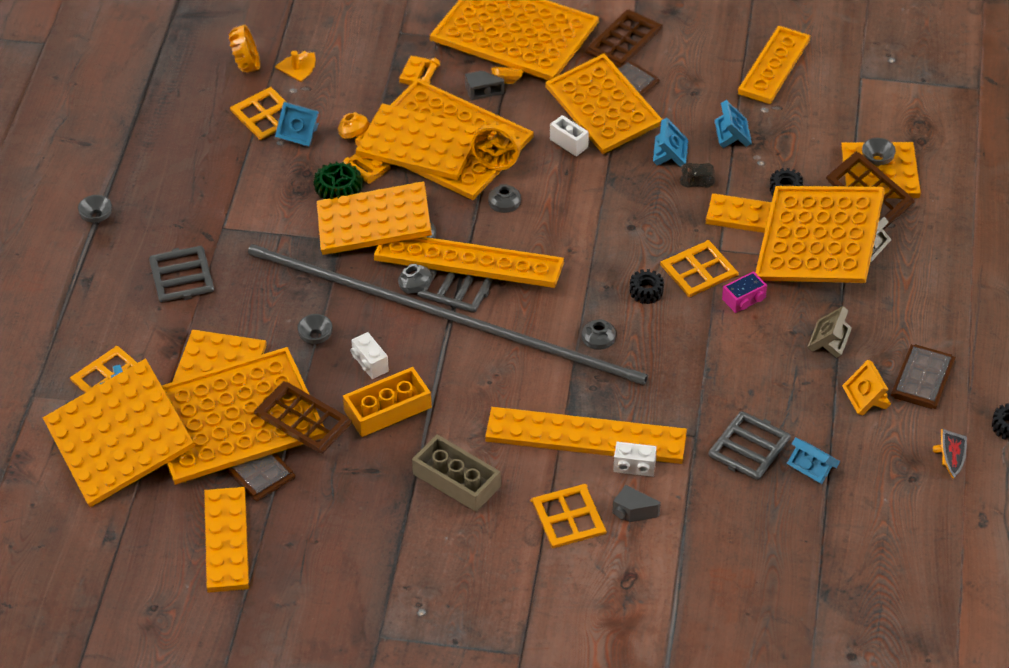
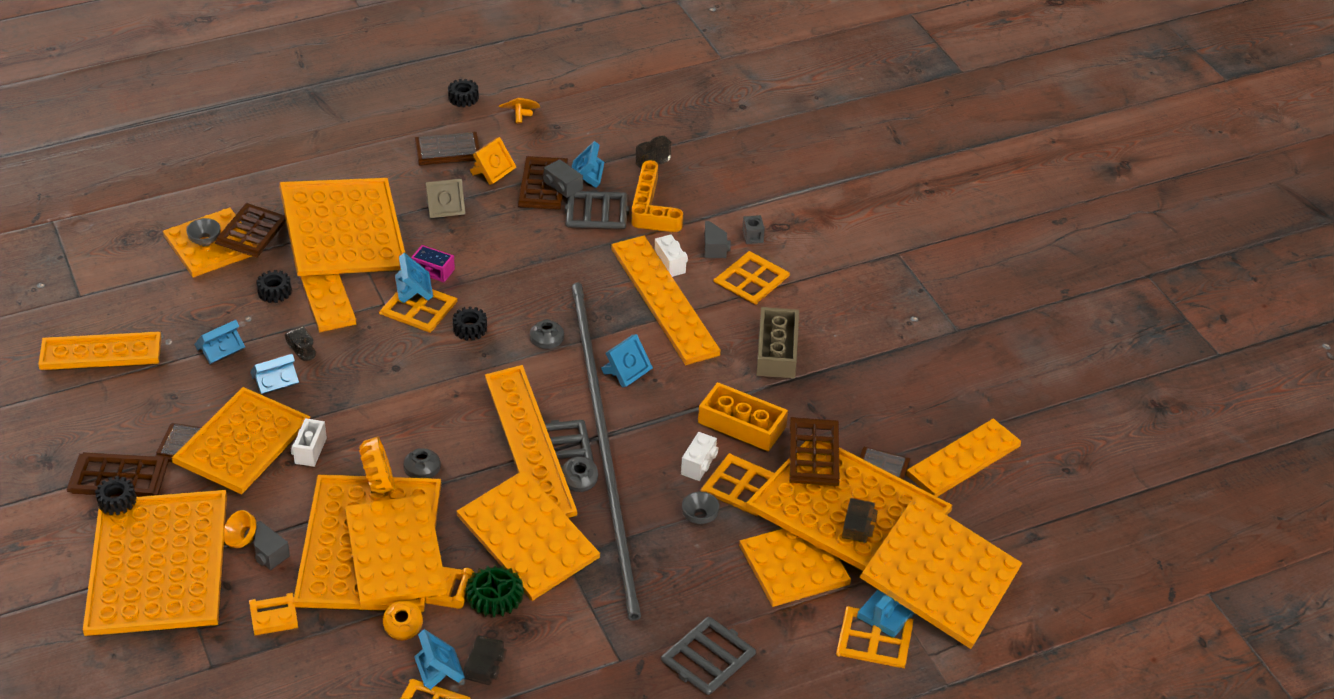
camera: 125 degrees left, 5 degrees down
none -> black tyre [95,476,137,515]
none -> dark azure bracket [395,253,433,303]
none -> clear smoke brick [464,635,507,685]
none -> reddish brown piece [518,156,568,210]
none -> dark grey brick [543,159,583,198]
none -> dark azure bracket [601,334,653,387]
none -> light orange beam [631,160,683,232]
none -> clear smoke brick [636,136,671,168]
none -> light orange window [700,453,774,516]
none -> dark grey brick [742,215,765,244]
none -> clear smoke brick [842,498,878,543]

